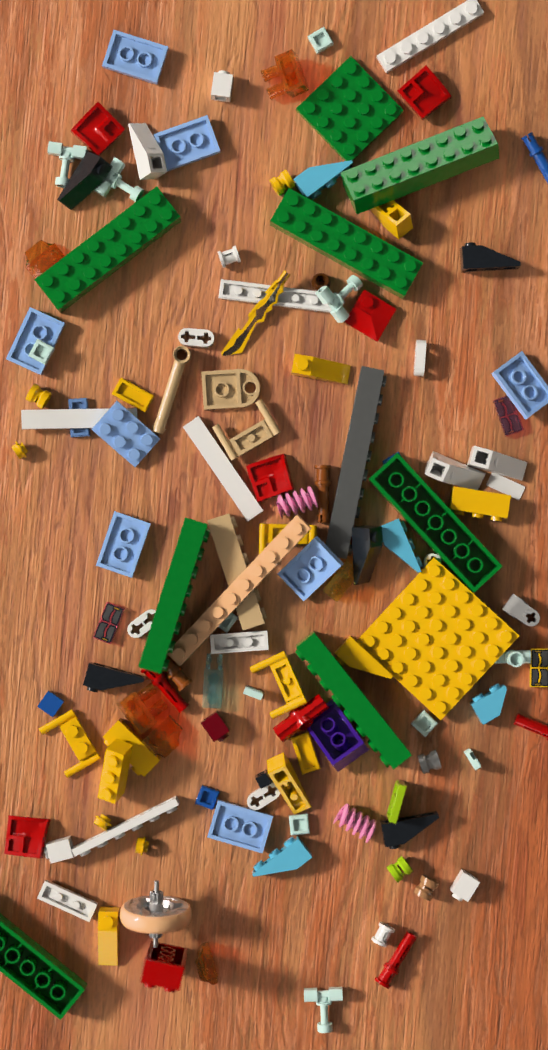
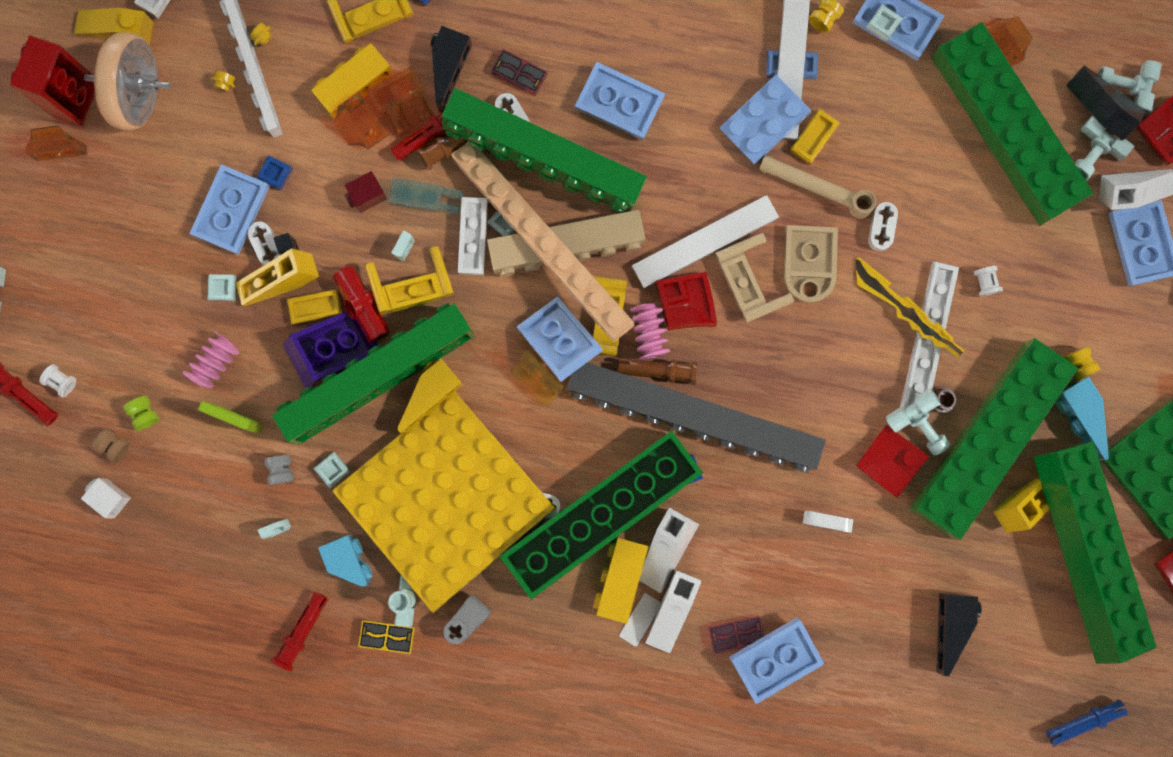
camera: 100 degrees right, 5 degrees down
yellow brick [97,739,133,804] -> none
medium azure slope [252,836,312,877] -> none
yellow slope [291,354,351,384] -> none
black slope [352,525,383,585] -> none
black slope [380,811,439,849] -> none
medium azure slope [382,518,423,573] -> none

